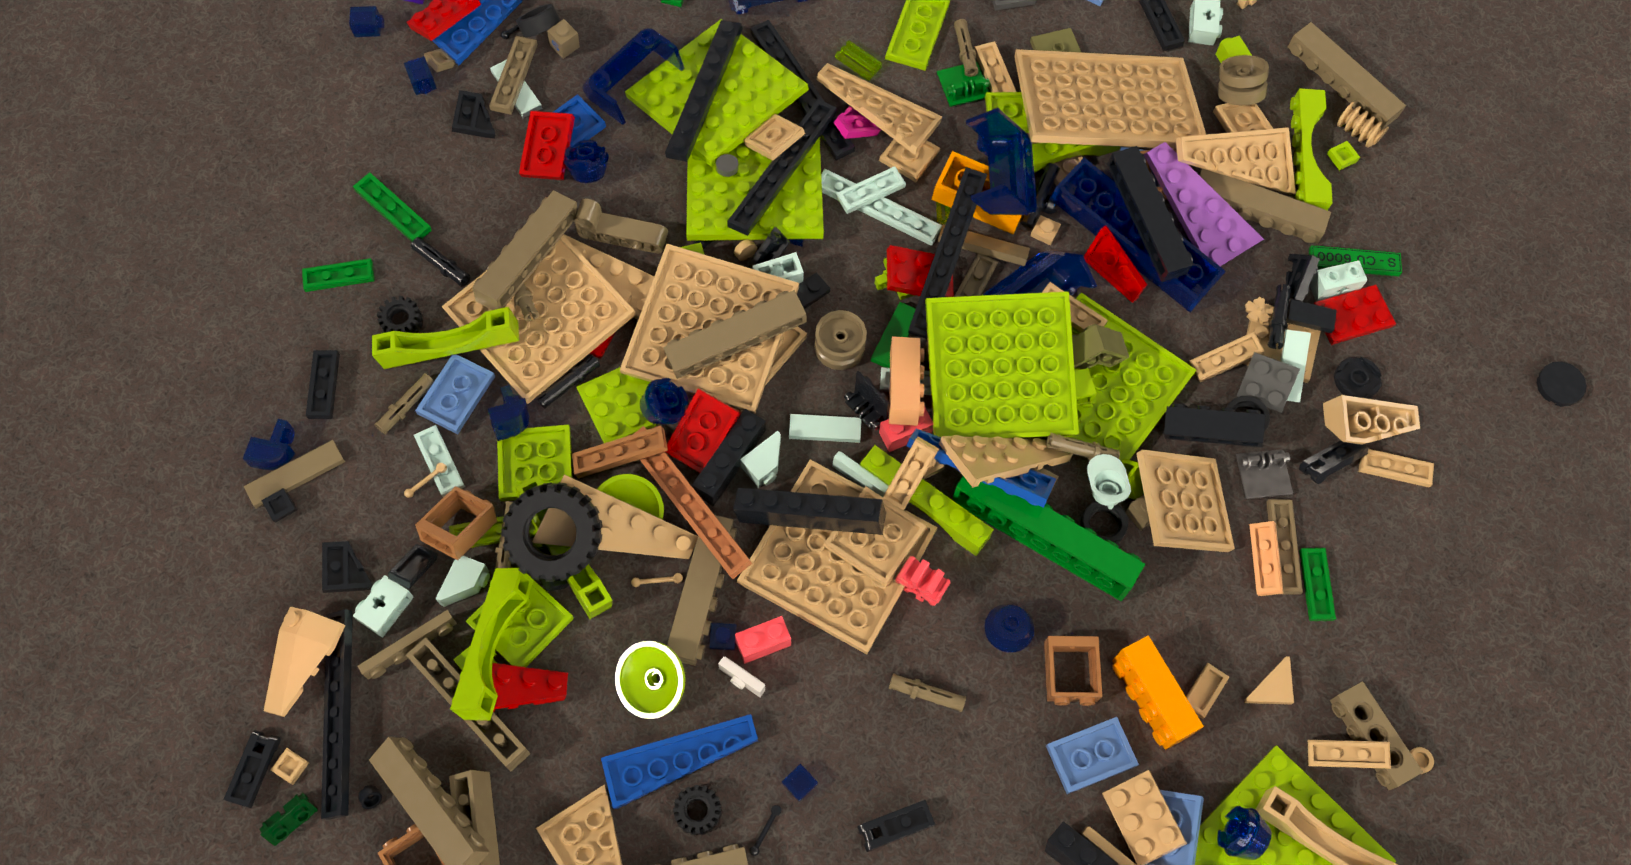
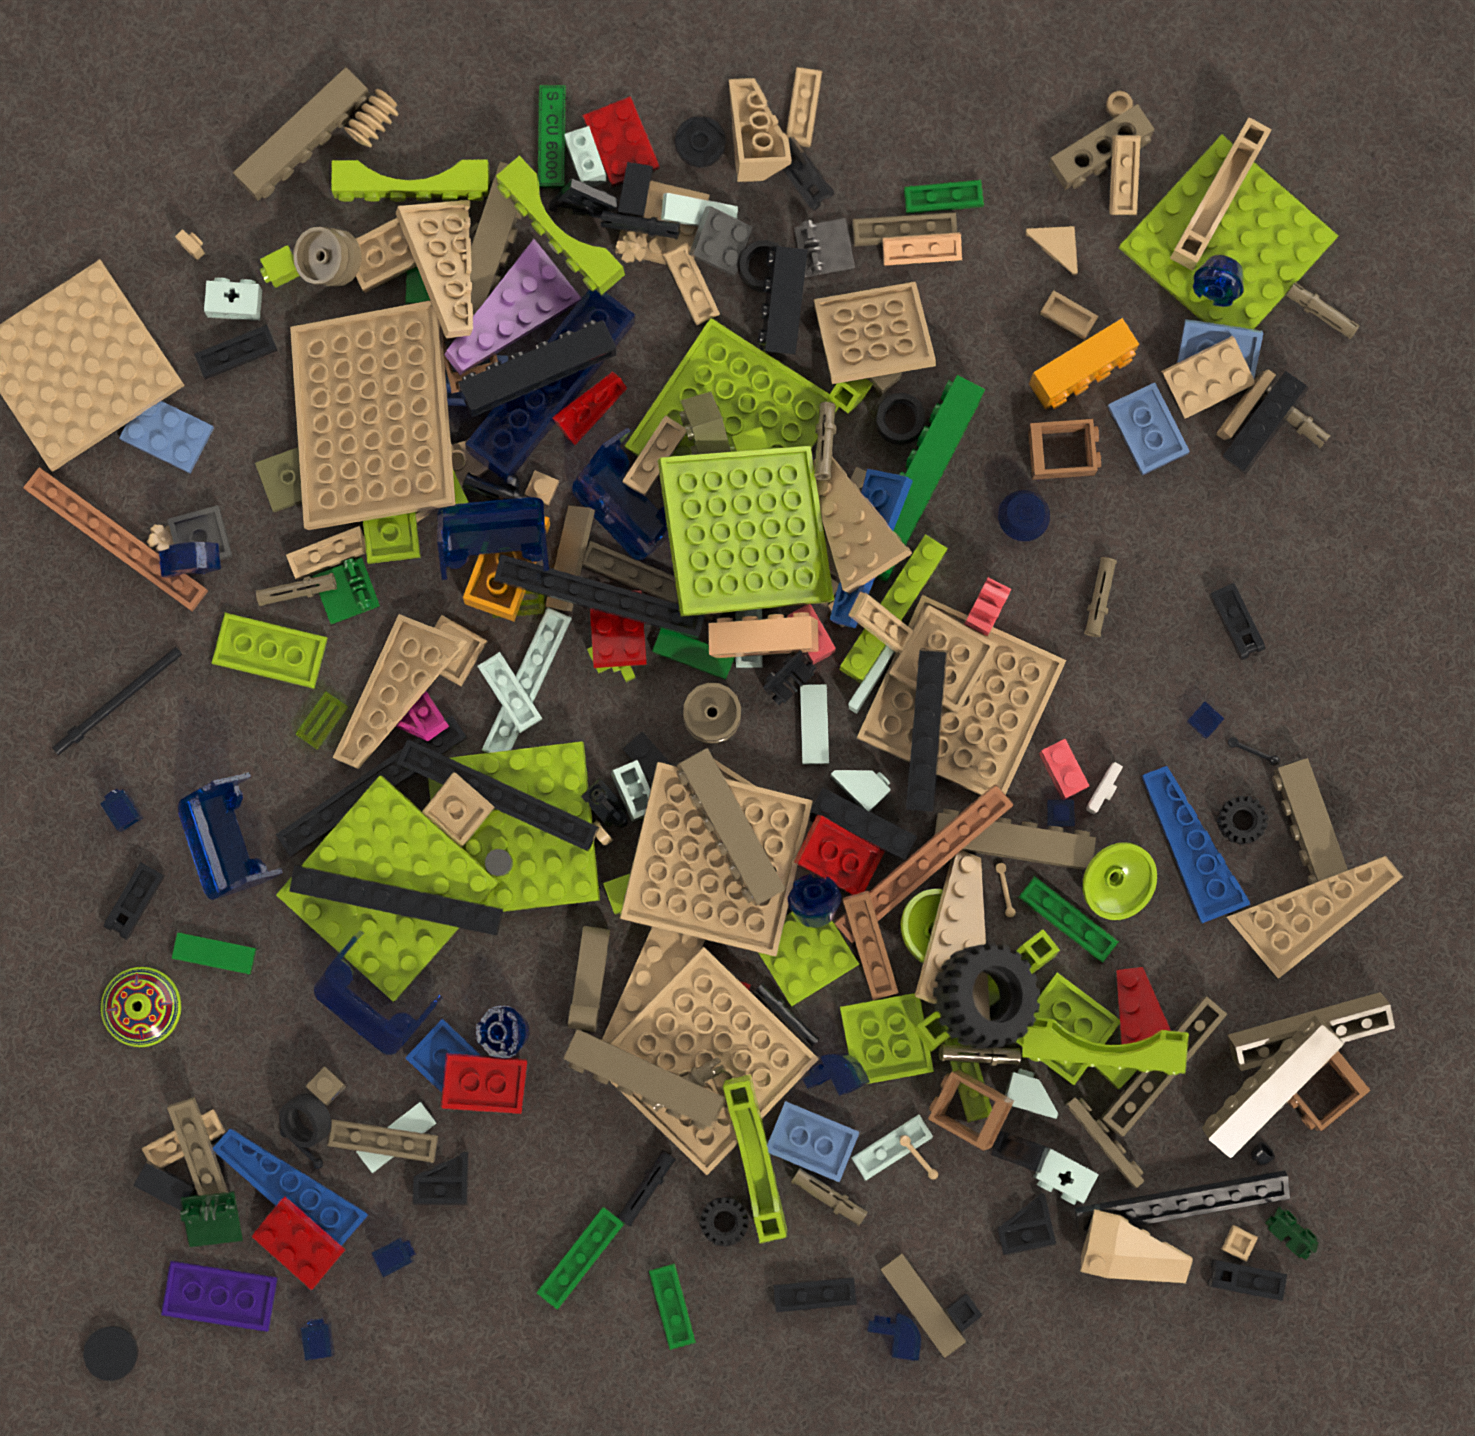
camera: 95 degrees left, 15 degrees up
dark tan tile [423,48,455,72] -> none
light aqua piece [1087,454,1131,509] -> none
lime plate [1327,141,1360,171] -> none
none -> lime arch [496,156,625,295]
none -> green tile [1018,876,1119,963]

